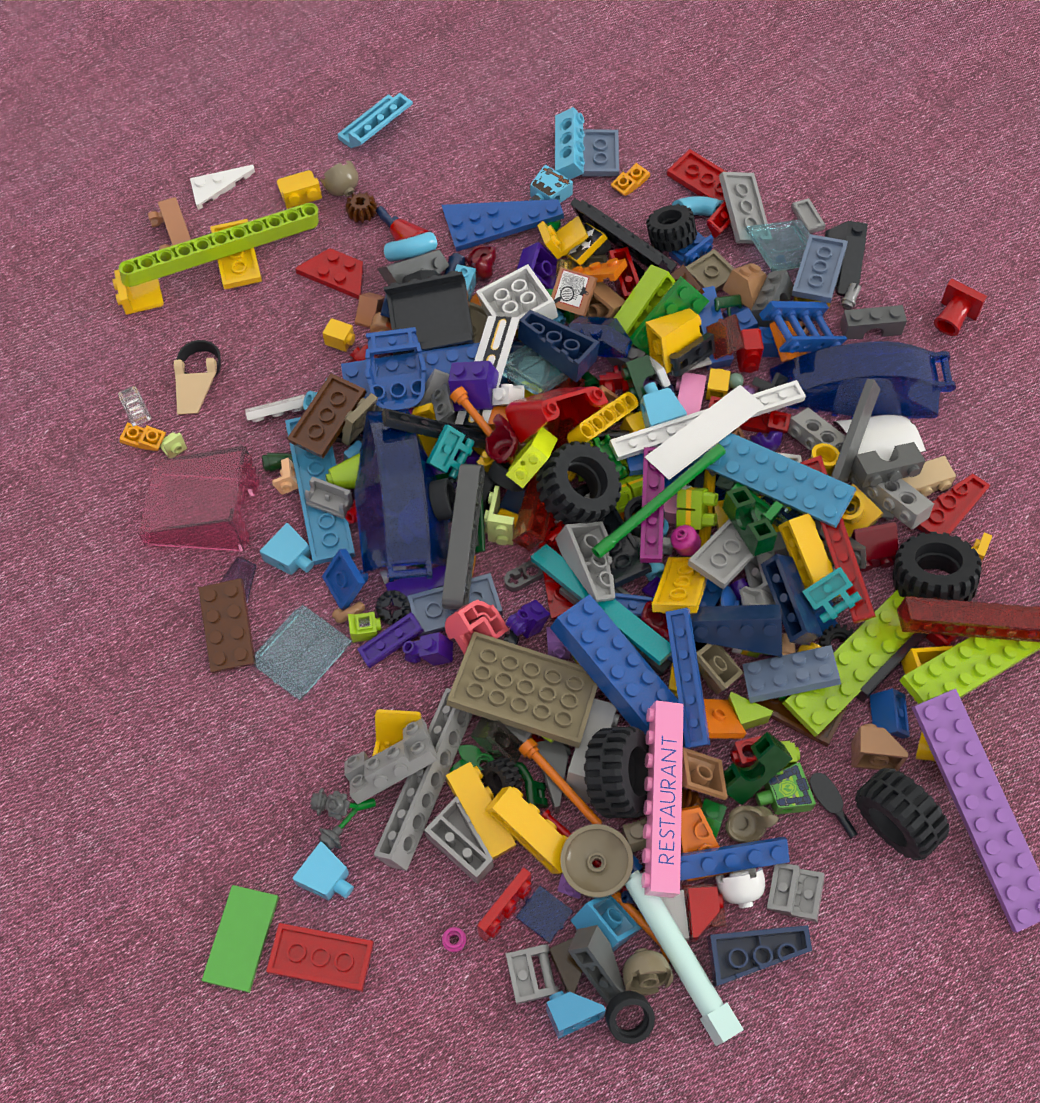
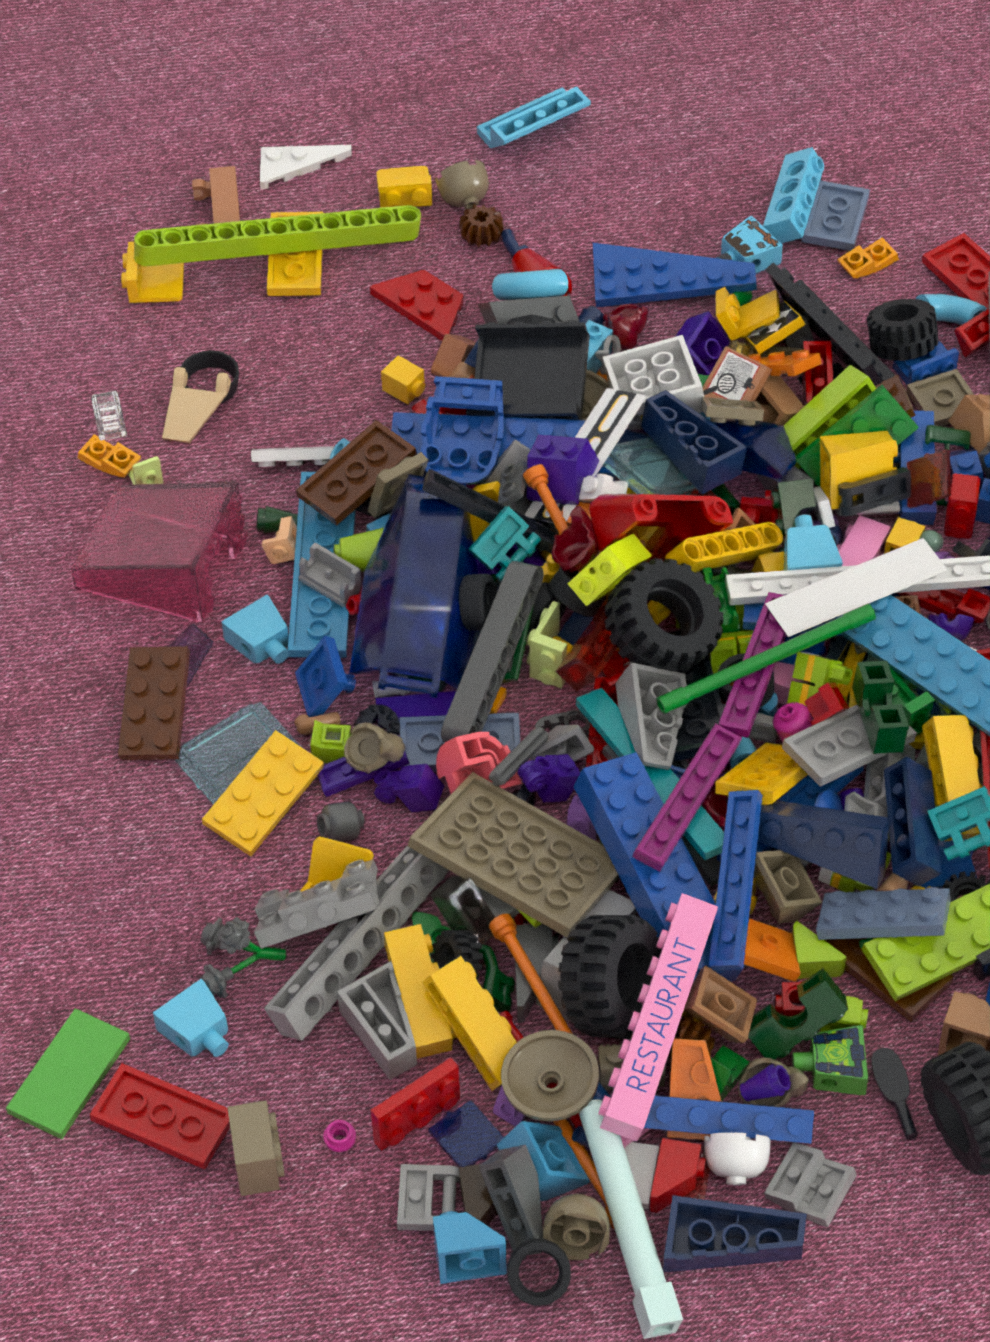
camera: 15 degrees right, 10 degrees down
none -> yellow plate [202,730,324,857]
none -> dark tan brick [227,1100,285,1196]
none -> dark grey head [317,801,364,842]
none -> dark tan hair [344,722,405,774]
none -> dark grey axle [489,727,548,787]
none -> light grey slope [530,725,594,761]
none -> light grey piece [595,335,621,374]
none -> magenta tile [632,723,742,872]
none -> dark tan plate [701,397,764,425]
none -> dark purple cone [740,1064,791,1102]
none -> red panel [804,682,850,726]

